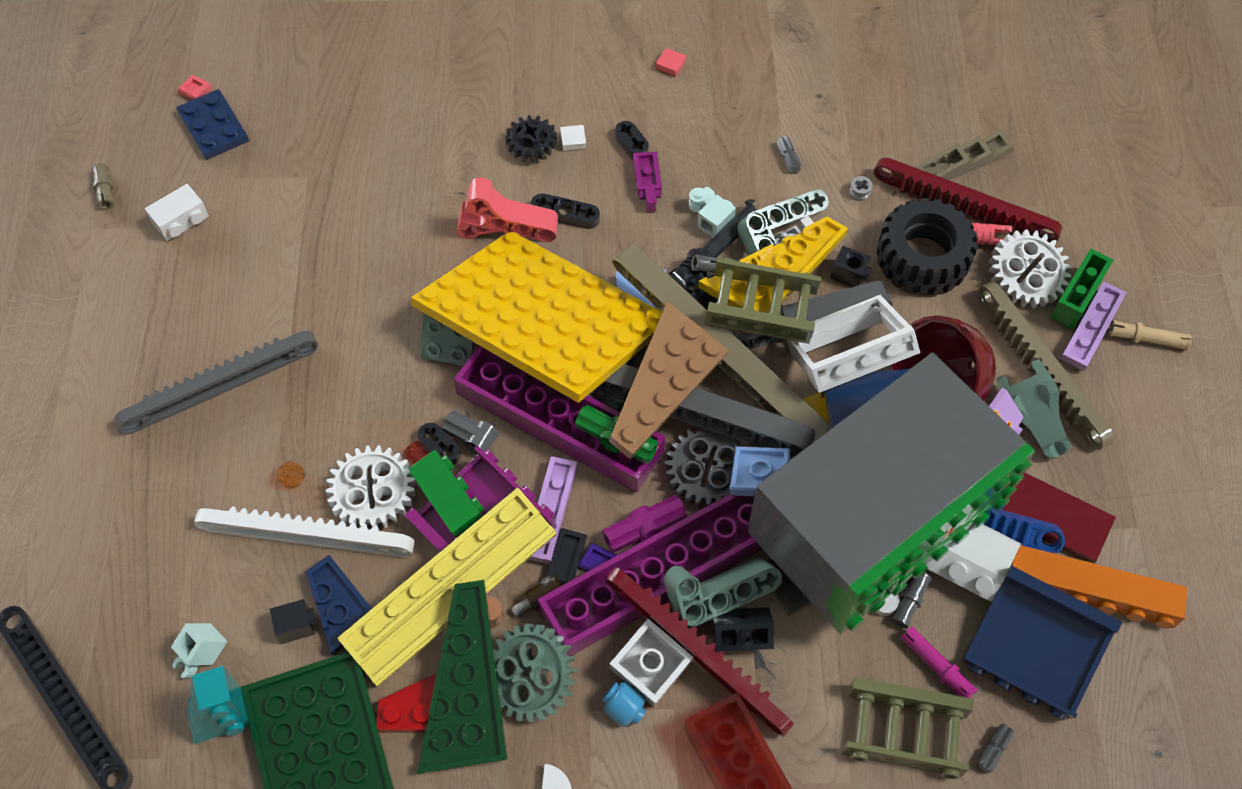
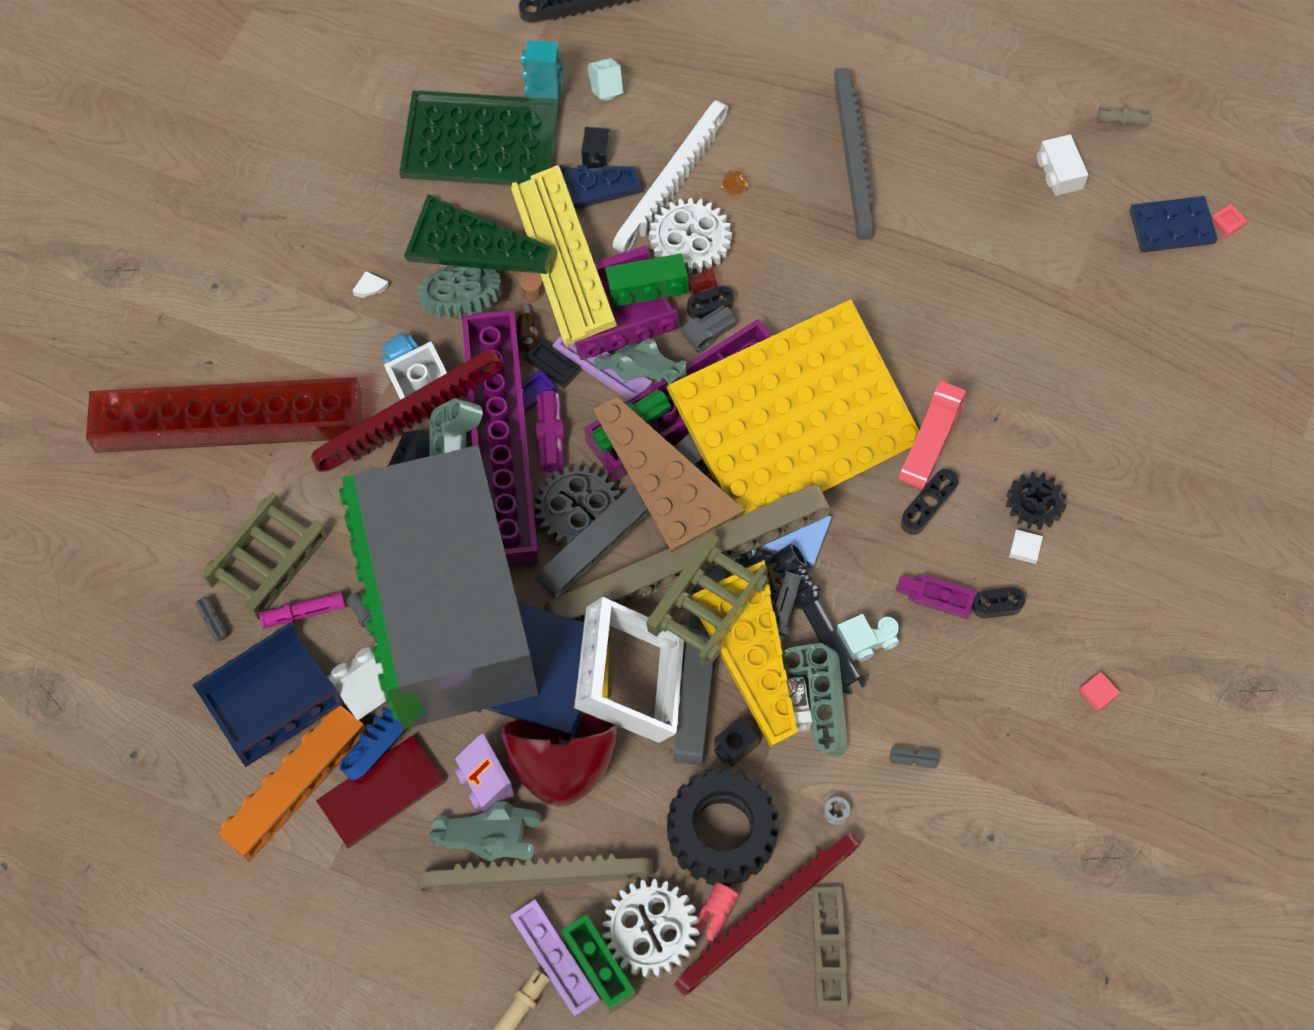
camera: 115 degrees right, 5 degrees up
red wing [377,674,437,733] -> none
light blue tile [730,447,791,496] -> none
none -> sand green animal [594,338,686,385]

